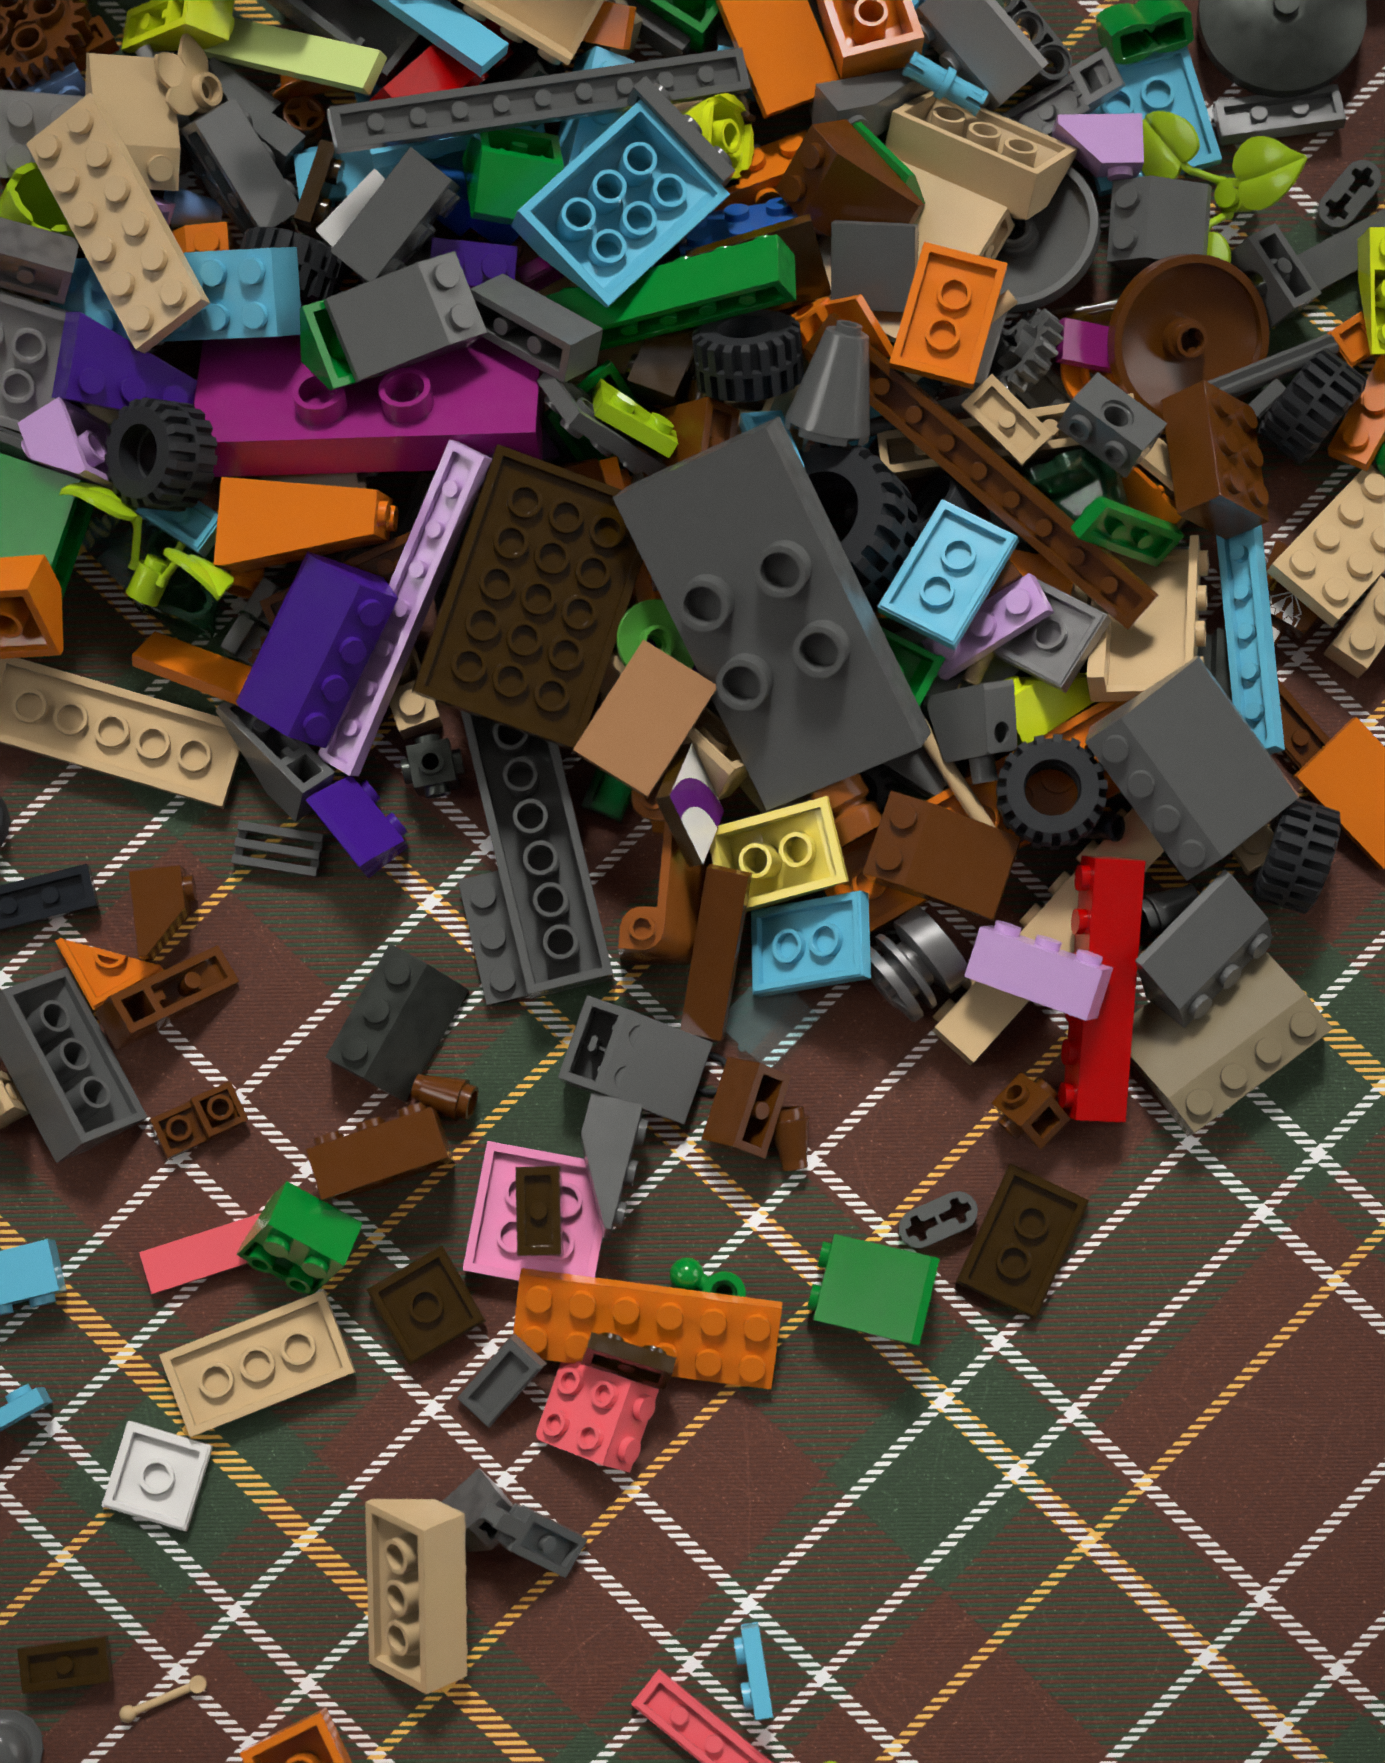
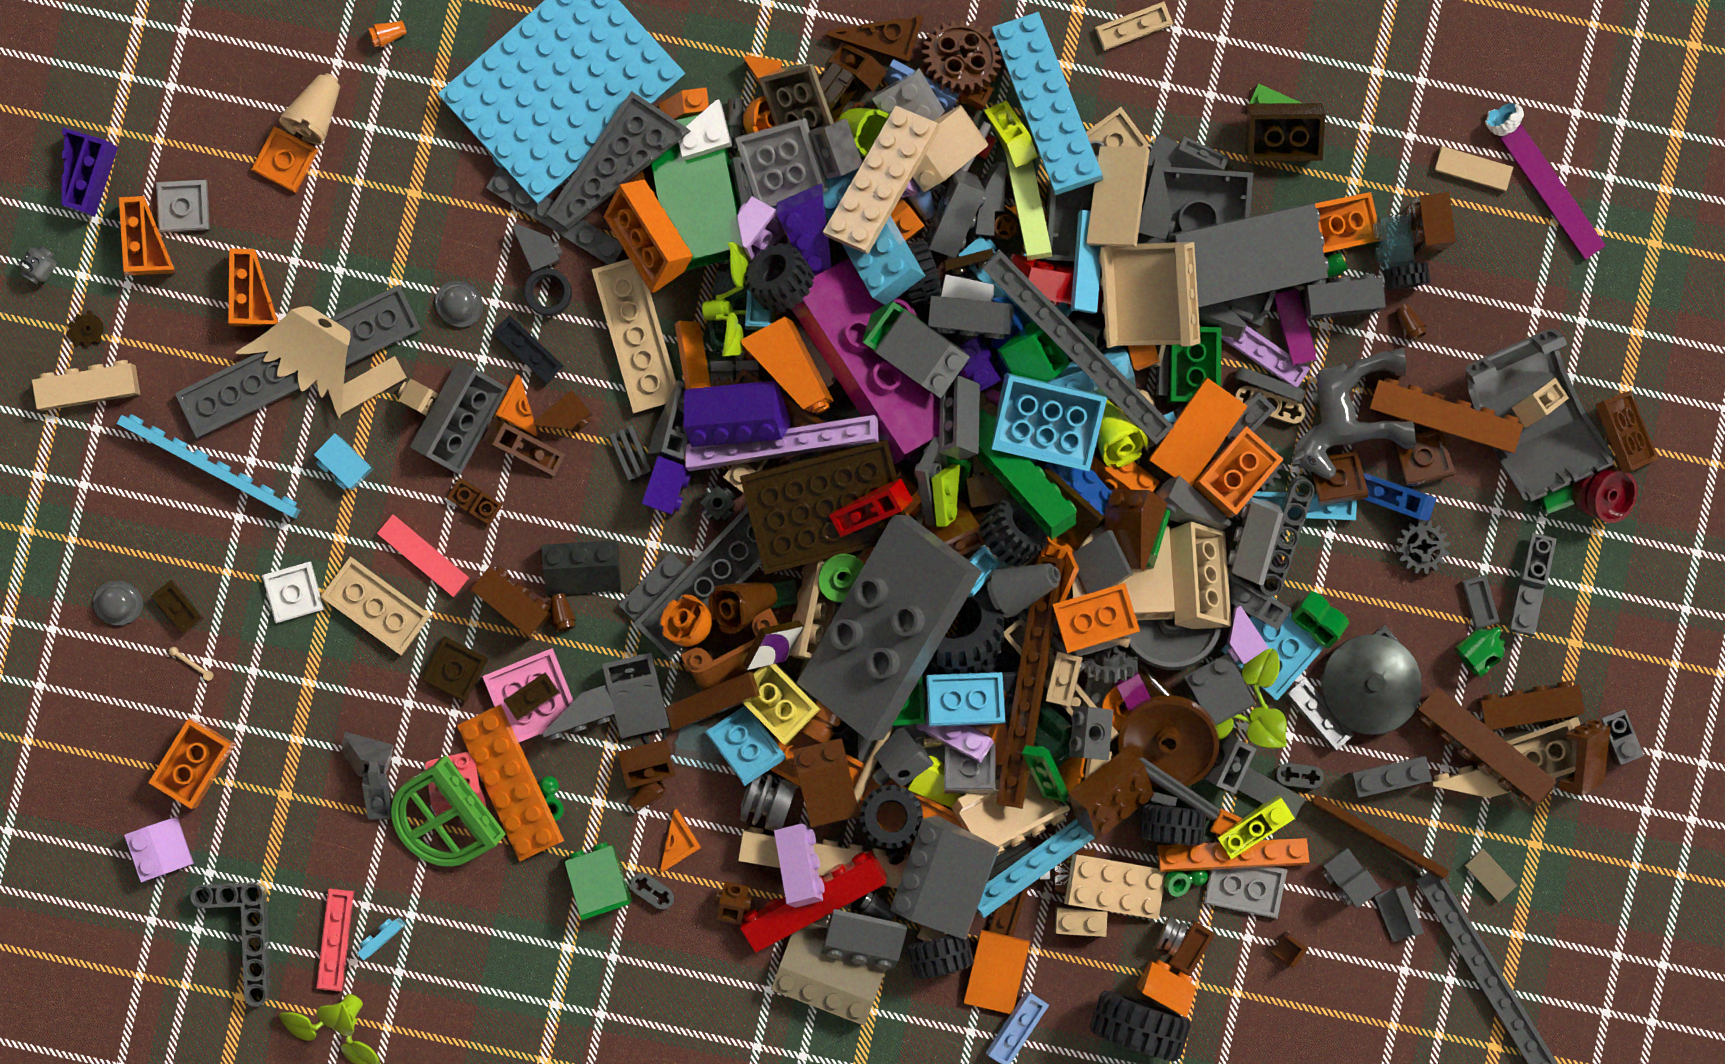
camera: 50 degrees right, 5 degrees up
tan plate [154,33,223,116] -> none
green slope [236,1181,363,1295] -> none
tan slope [365,1499,468,1695] -> none
dark grey tile [457,1333,547,1428] -> none
medium nougat tile [573,639,716,799] -> none
dark brown plate [581,1332,676,1389] -> none
dark grey plate [627,76,735,187] -> none
medium azure pin [901,50,988,116] -> none
dark brown tile [955,1164,1089,1320] -> none
none -> bright green window [391,755,506,866]
none -> orange cylinder [660,594,712,647]
none -> orange tile [660,809,701,872]
none -> reddish brown cone [708,582,777,634]
none -> red slope [829,478,913,537]

